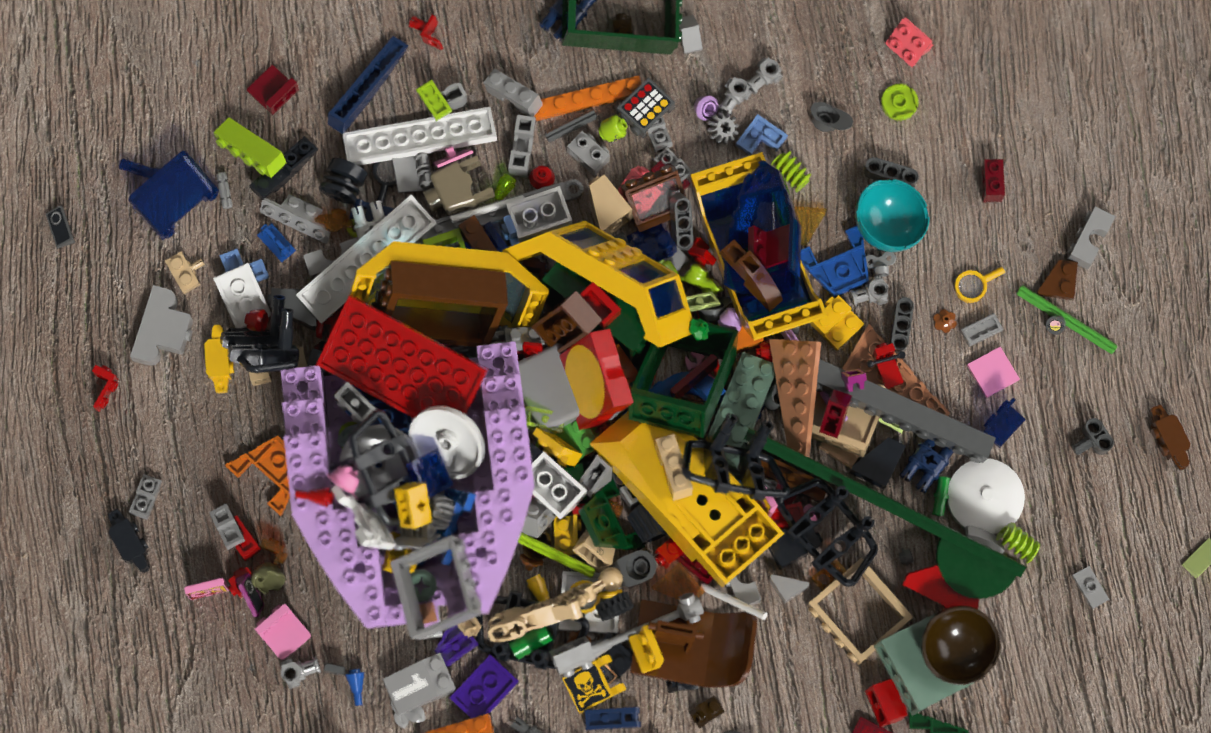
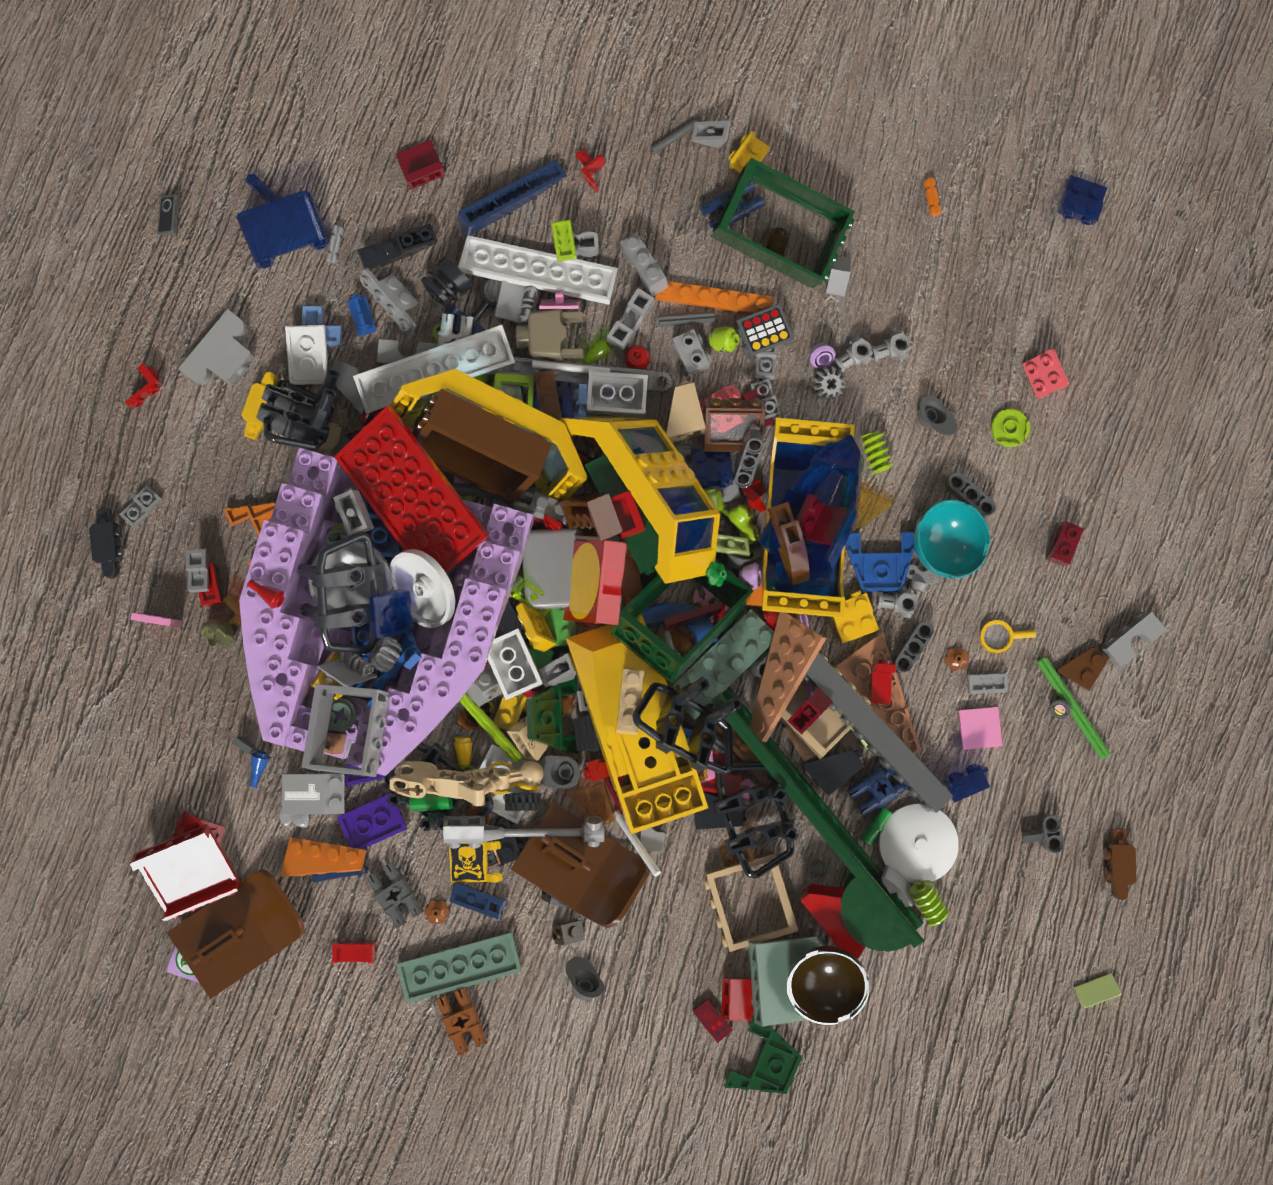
camera: 25 degrees right, 10 degrees up
tan plate [165,252,205,294] -> none
lime brick [213,117,286,178] -> none
red bracket [228,567,252,599] -> none
slope [235,573,264,618] -> none
red cone [244,309,268,331] -> none
bright pink bracket [255,604,311,660] -> none
light grey connector [281,656,322,689] -> none
clear orange plate [315,209,353,232] -> none
bright pink piece [327,466,360,500] -> none
white wing [331,484,396,550] -> none
yellow brick [394,482,432,529] -> none
yellow bracket [628,625,664,673] -> none
medium blue plate [736,114,788,156] -> none
light grey slope [769,574,810,604] -> none
magenta tile [841,369,867,392] -> none
black hinge [867,351,906,367] -> none
light grey plate [1072,566,1109,609] -> none

